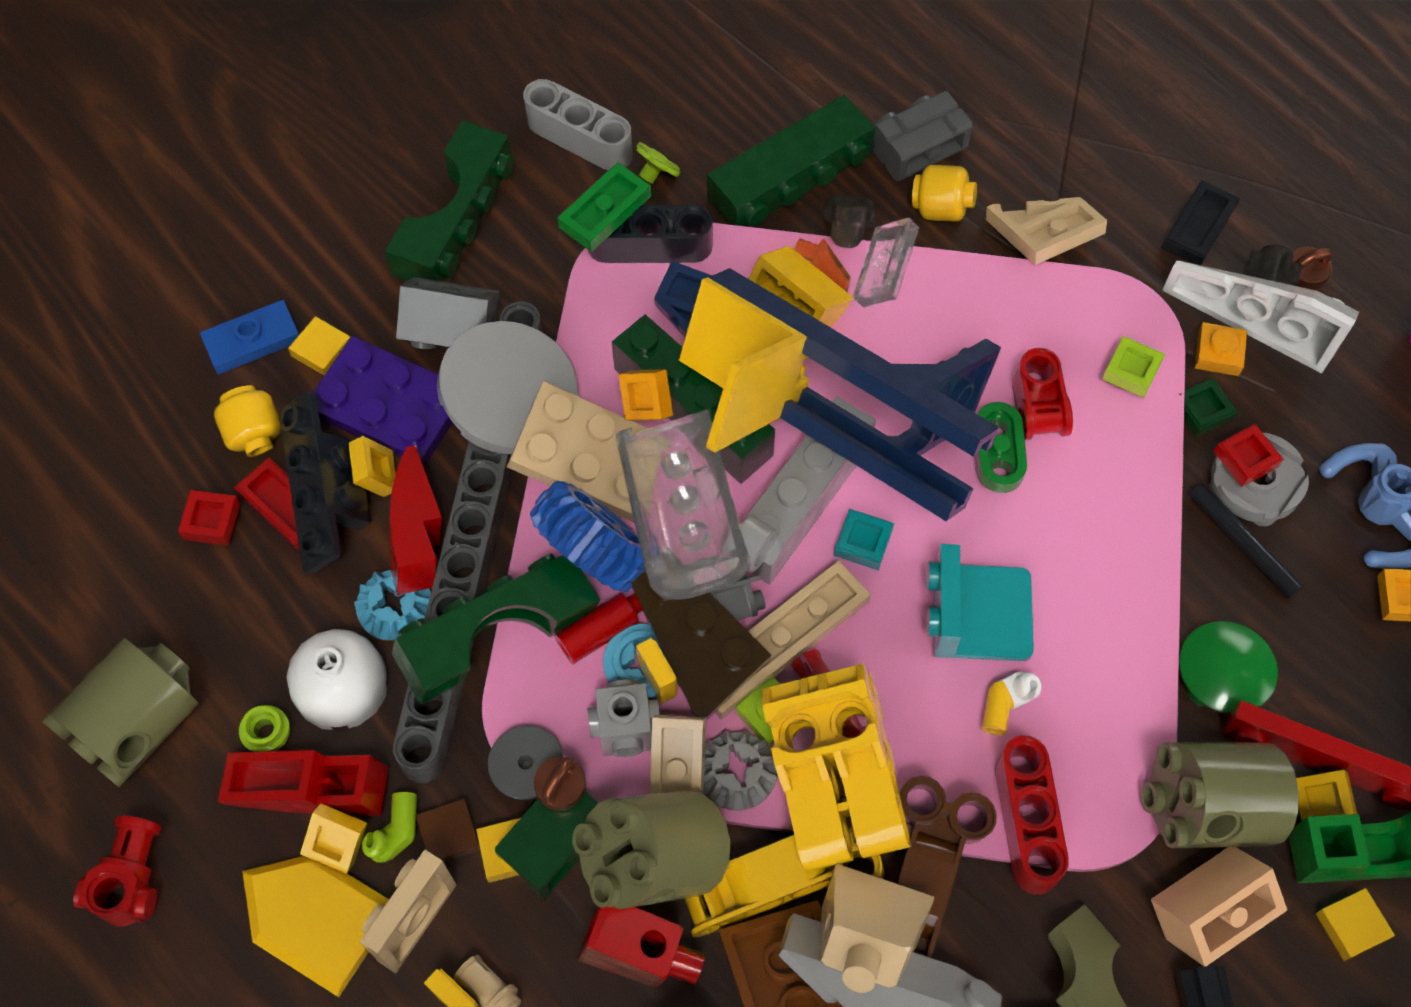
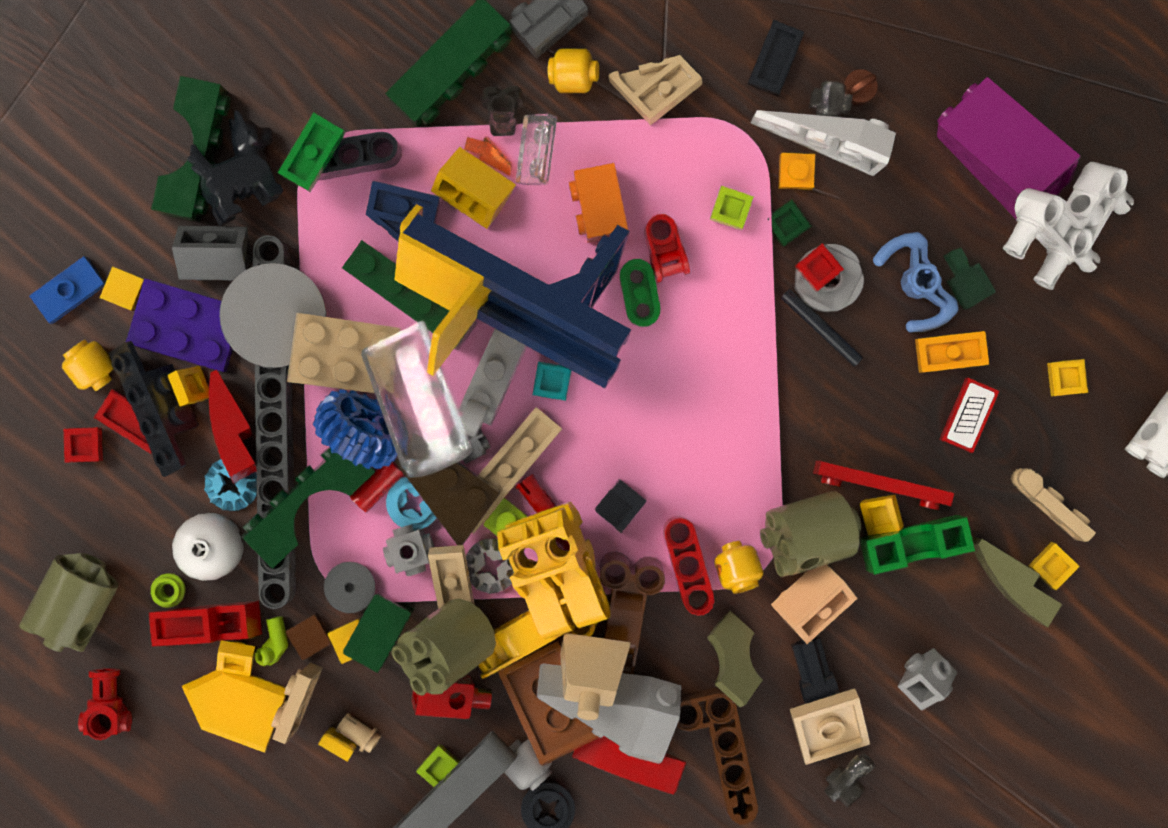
camera: 15 degrees left, 25 degrees up
light grey beam [523,79,633,170] -> none
copper tile [534,756,586,811] -> none
light orange plate [618,369,673,420] -> none
lime plant [636,142,681,184] -> none
yellow tile [636,638,678,704] -> none
teal bracket [926,544,1034,661] -> none
arm [981,672,1041,736] -> none
green dish [1179,621,1278,714] -> none
yellow tile [1316,888,1395,961] -> none
none -> black animal [187,110,284,226]
none -> orange brick [568,163,628,243]
none -> black panel [595,479,647,533]
none -> yellow head [714,540,764,594]

